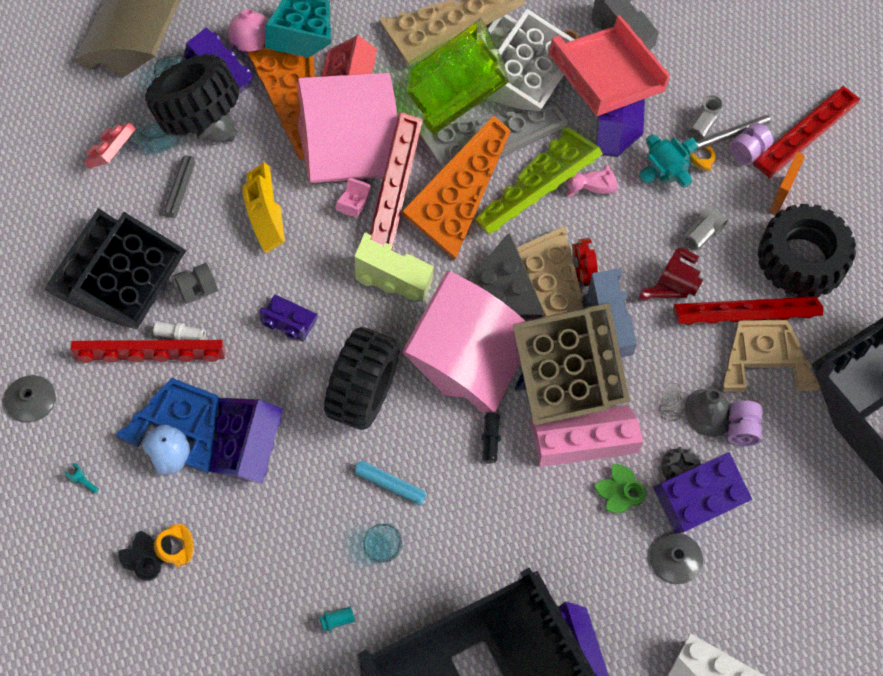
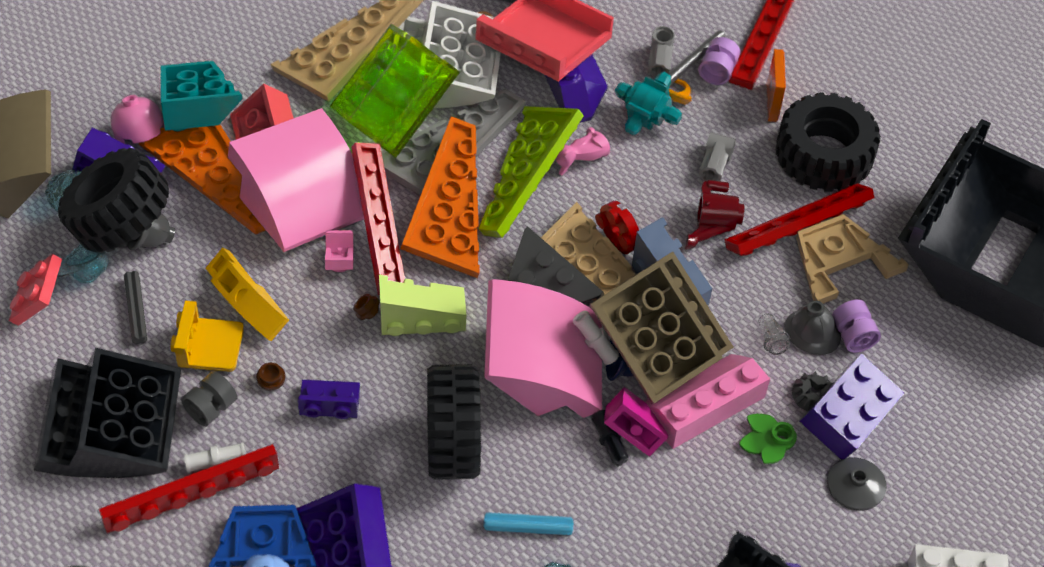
camera: 25 degrees left, 10 degrees down
none -> yellow bracket [171,300,244,372]
none -> reddish brown plate [256,362,286,390]
none -> reddish brown plate [353,294,380,320]
none -> white pin [573,311,619,365]
none -> dark pink slope [604,387,668,457]

